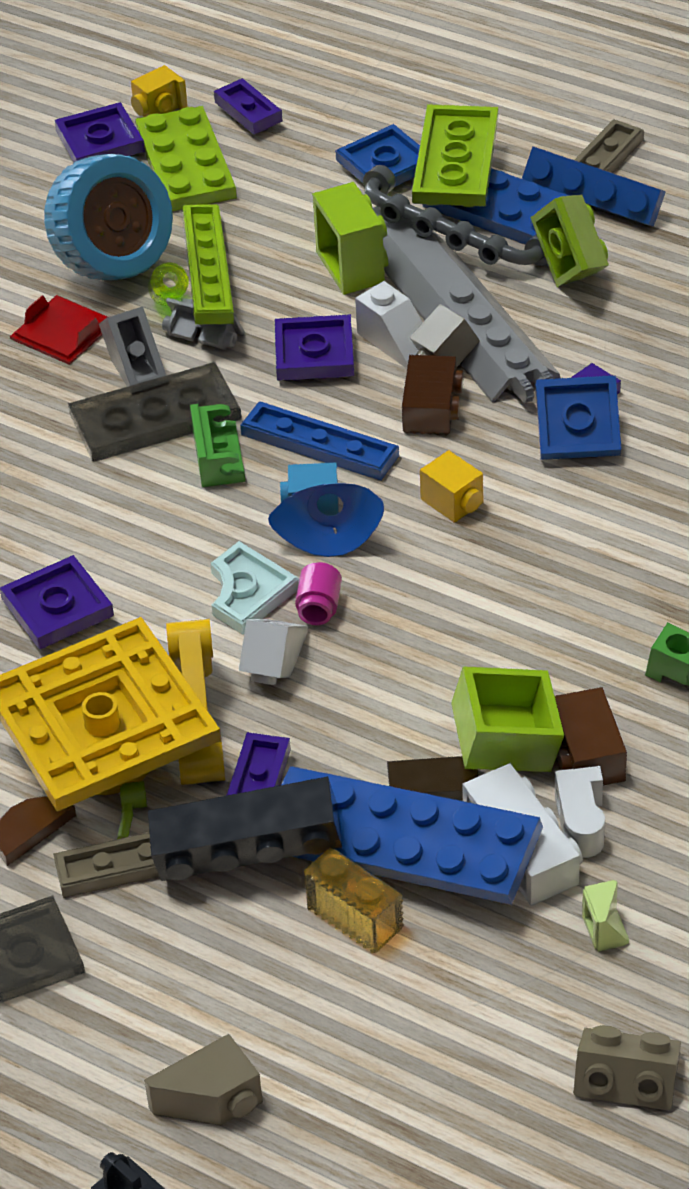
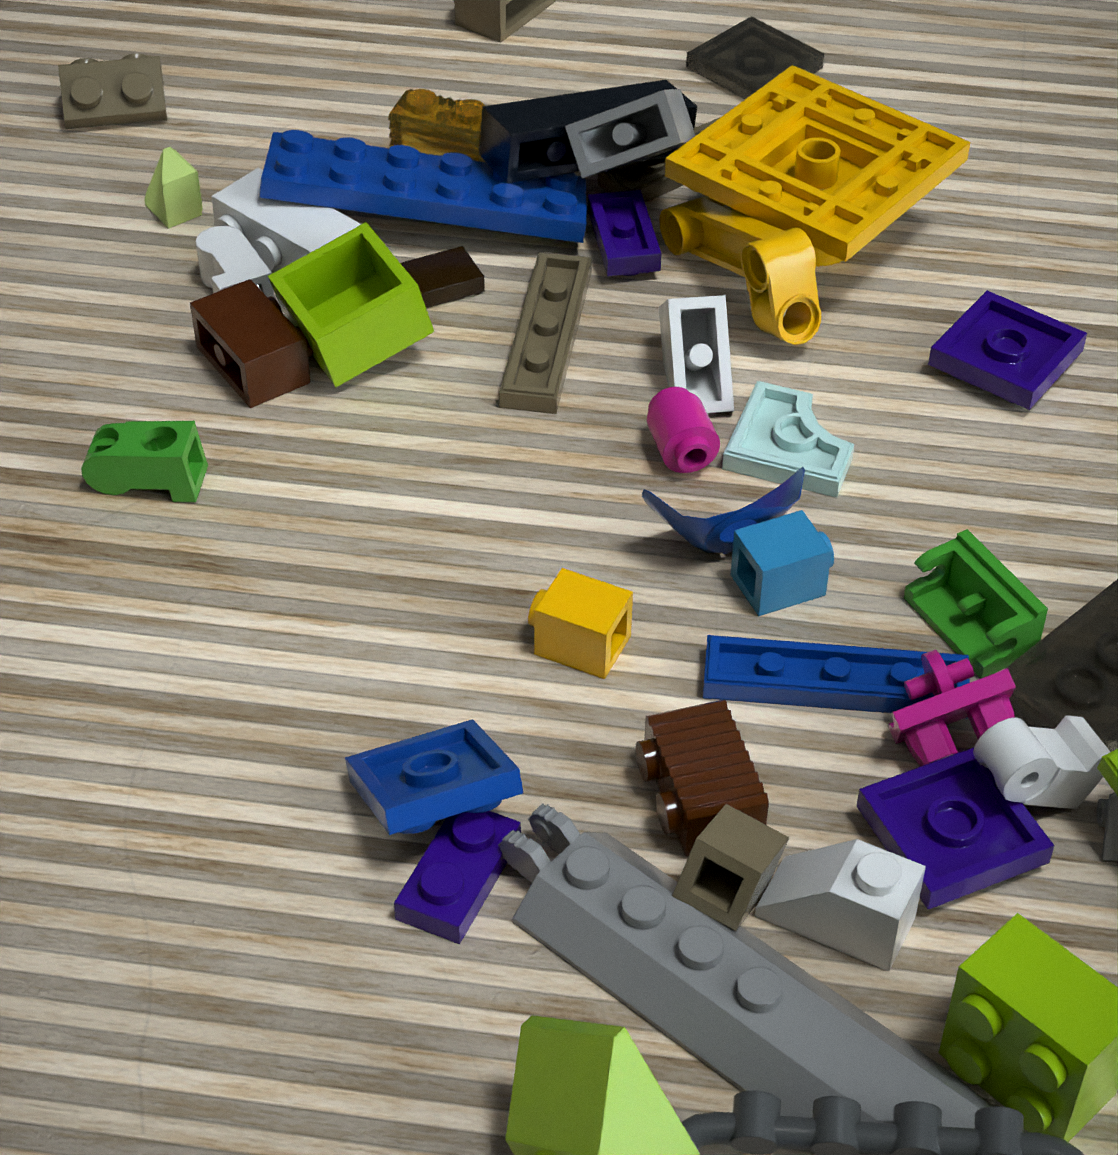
camera: 155 degrees right, 0 degrees up
none -> dark tan tile [499,252,592,414]
none -> light grey slope [565,89,696,178]
none -> dark pink hips [888,649,1016,767]
none -> white leg [973,715,1110,809]

